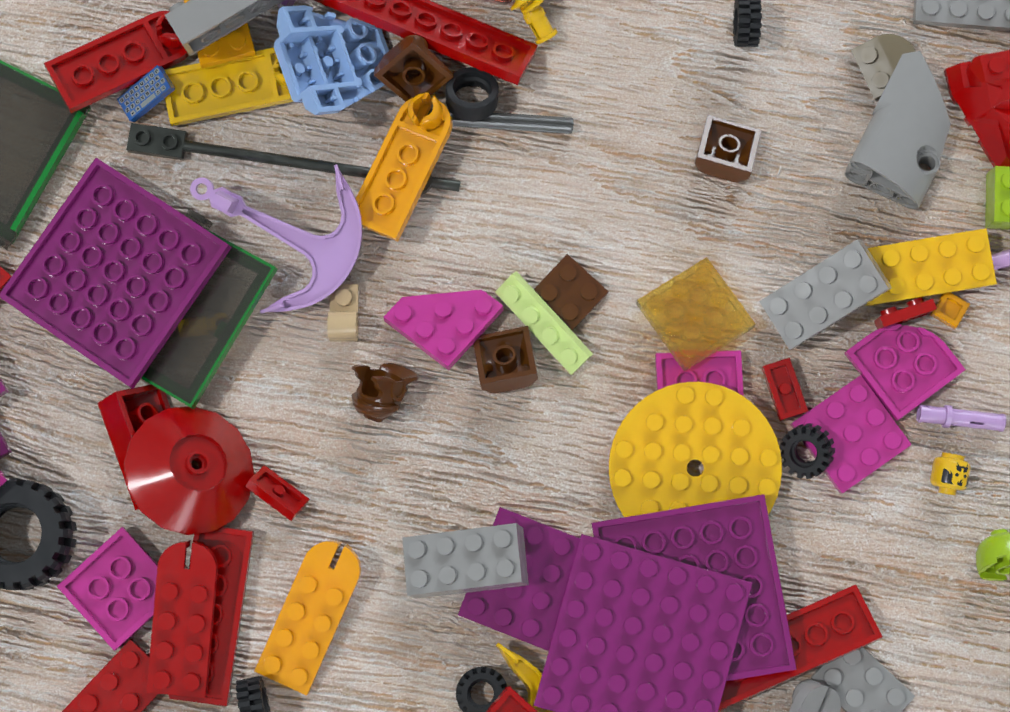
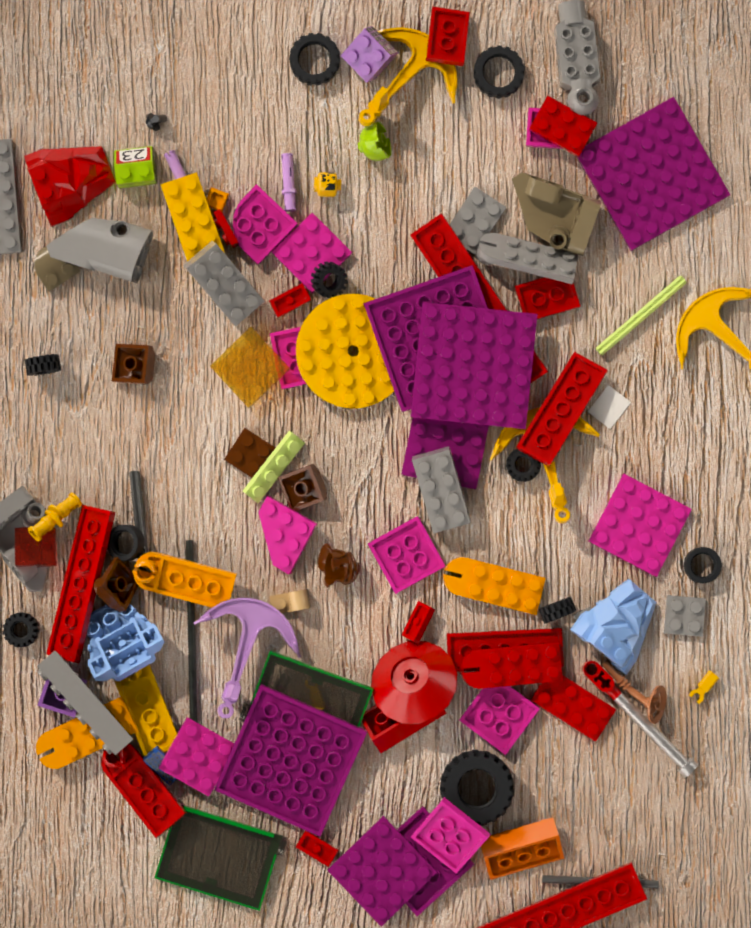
camera: 100 degrees left, 5 degrees up
none -> dark pink plate [158,717,234,796]
none -> dark pink plate [368,516,445,594]

